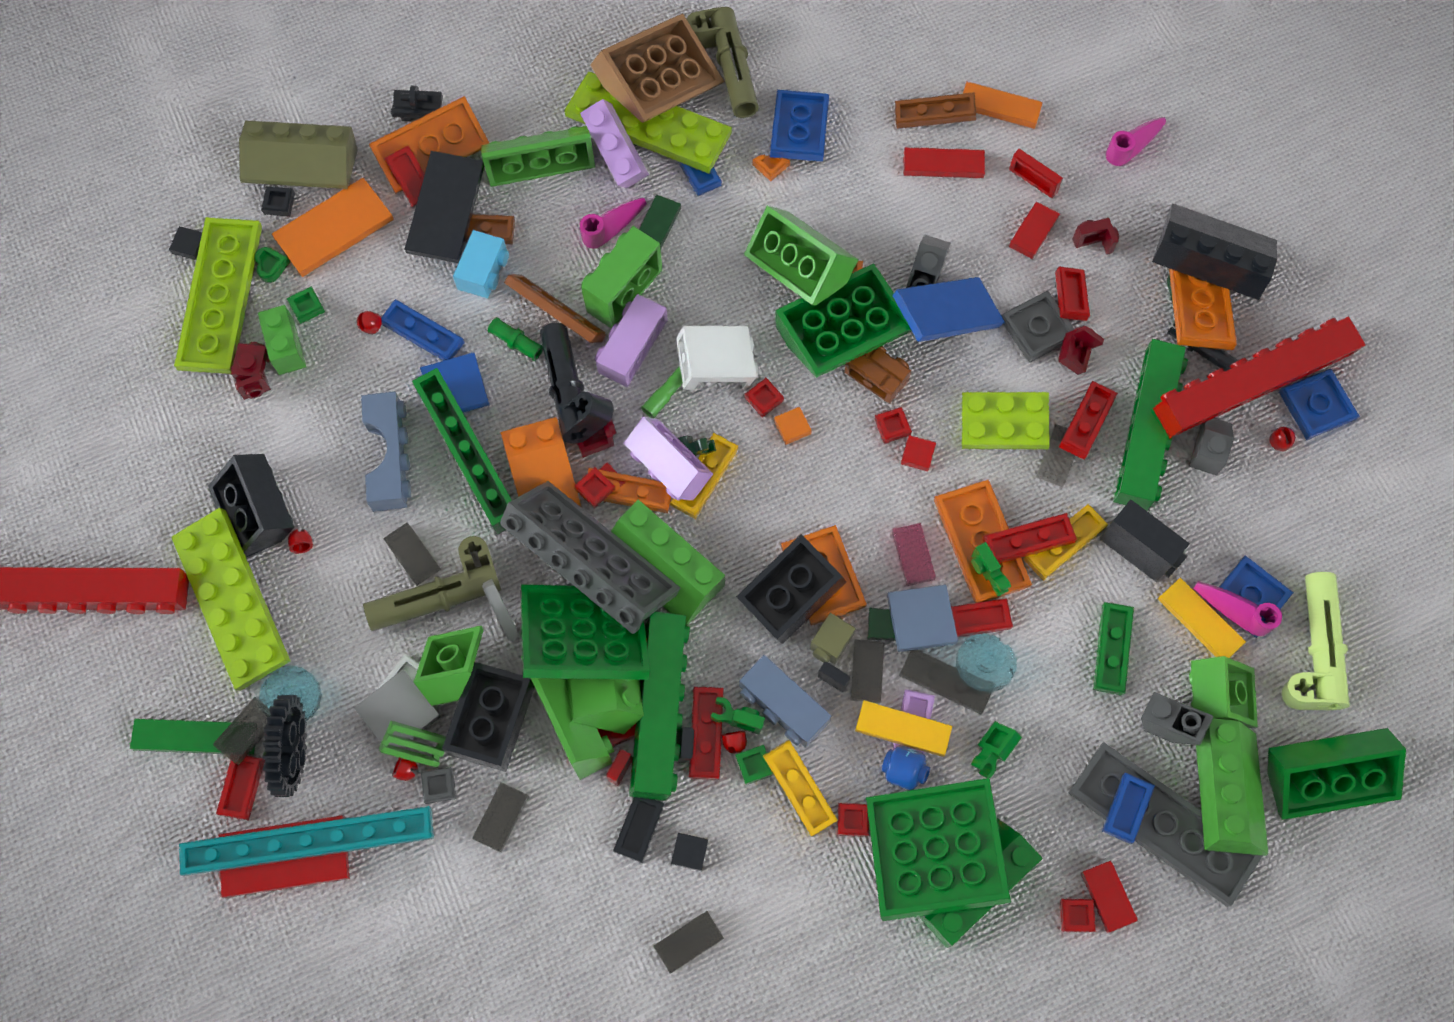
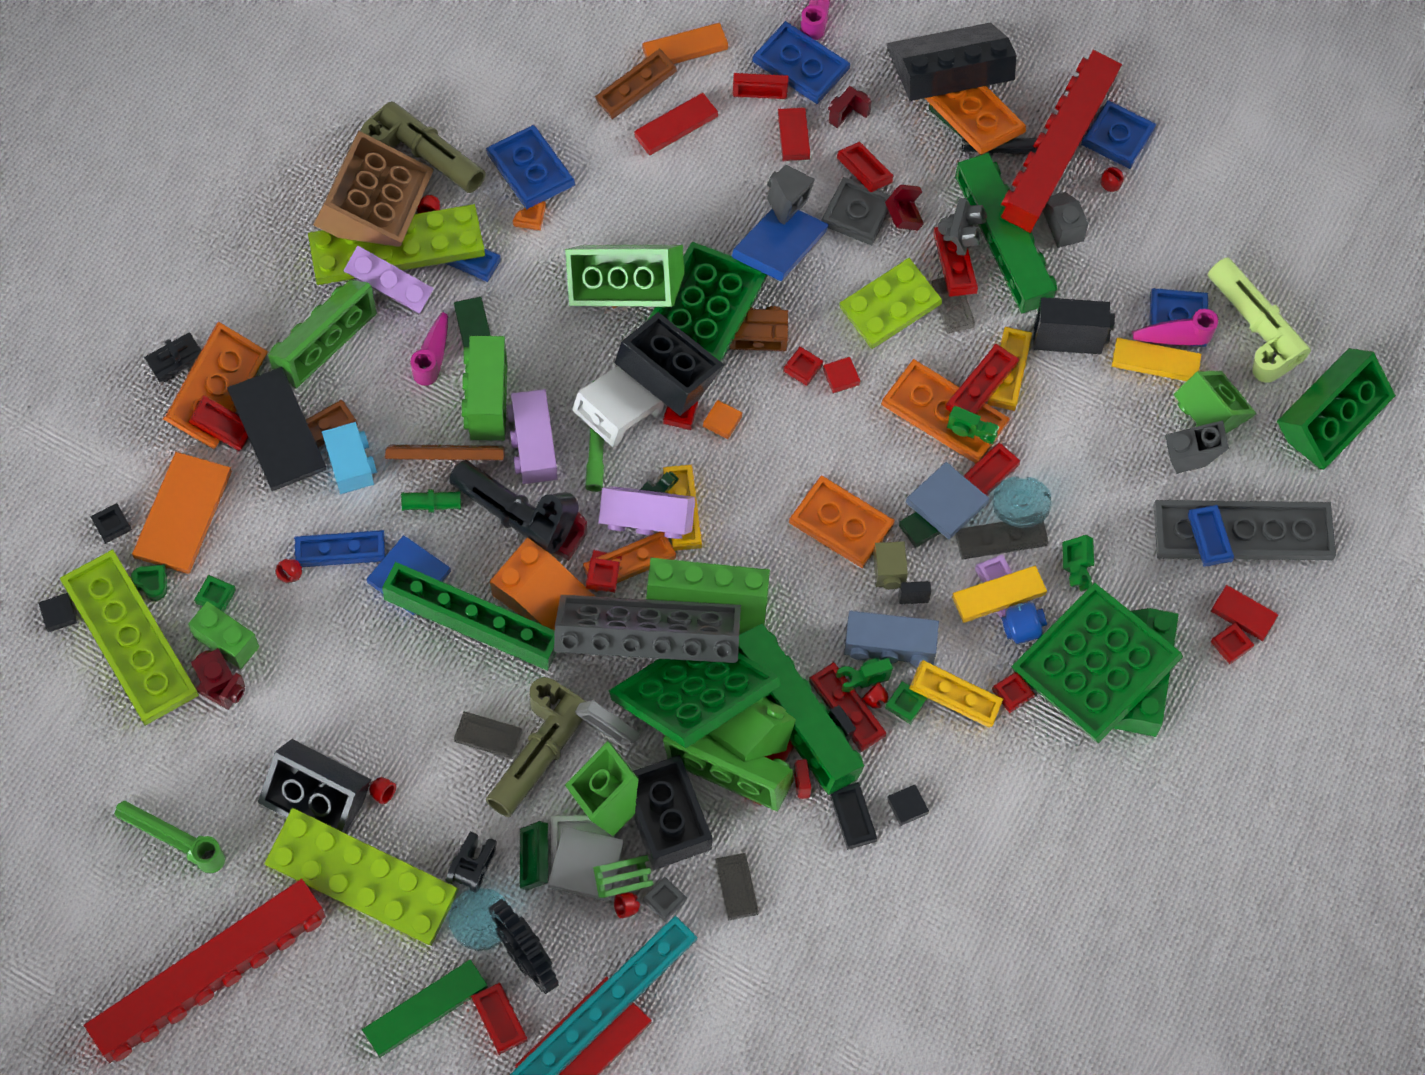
camera: 40 degrees left, 5 degrees down
clear smoke tile [213,697,270,765] -> none
olive slope [239,120,358,189] -> none
sand blue arch [361,391,411,512] -> none
clear smoke tile [654,911,724,974] -> none
black brick [736,534,847,644] -> none
clear smoke tile [850,639,884,703] -> none
clear pink tile [892,523,936,586] -> none
dark grey slope [906,235,951,288] -> none
green tile [1093,602,1134,695] -> none
bright green slope [1196,718,1269,856] -> none
none -> bright green axle [114,801,225,874]
none -> red hinge [417,195,441,214]
none -> black piece [446,831,497,893]
none -> dark green tile [520,821,548,890]
none -> black slope [615,312,724,416]
none -> blue tile [752,21,850,104]
none -> dark grey slope [767,165,815,225]
none -> dark grey hips [938,198,987,255]

